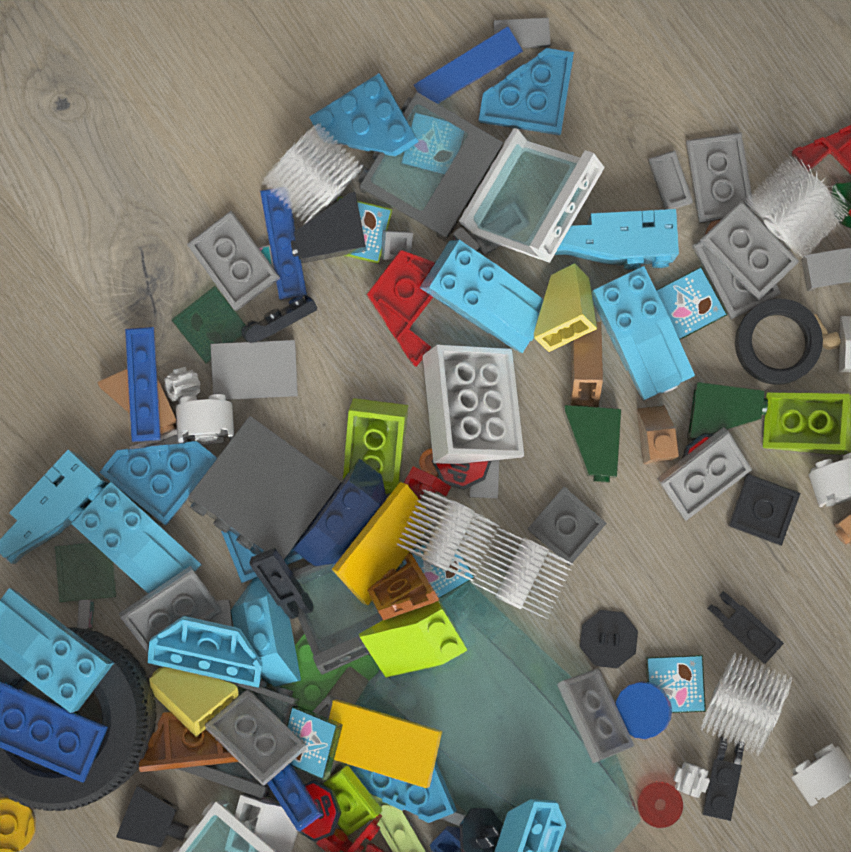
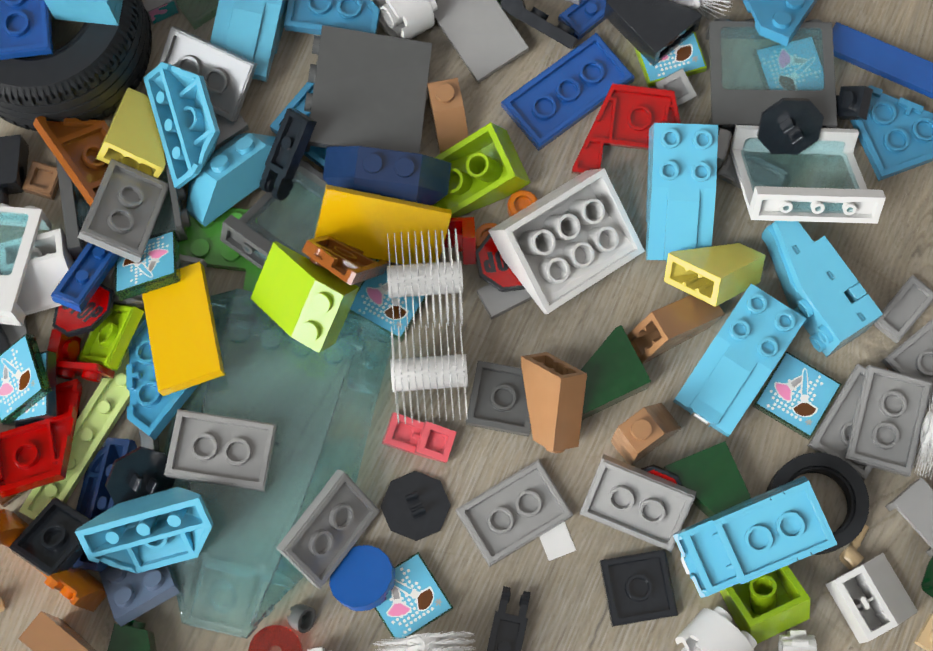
camera: 60 degrees right, 10 degrees down
none -> medium nougat tile [22,161,59,200]
none -> light grey tile [164,409,278,492]
none -> dark grey hinge [287,604,316,633]
none -> coral slope [382,412,457,463]
none -> medium nougat slope [427,78,468,154]
none -> light grey tile [455,459,573,567]
none -> blue tile [501,33,635,151]
none -> orange tile [507,190,538,217]
none -> medium nougat slope [521,352,587,453]
none -> white sticker [539,521,576,561]
none -> medium azure piece [673,476,837,598]
none -> black piece [757,98,824,155]
none -> black plate [836,86,873,120]

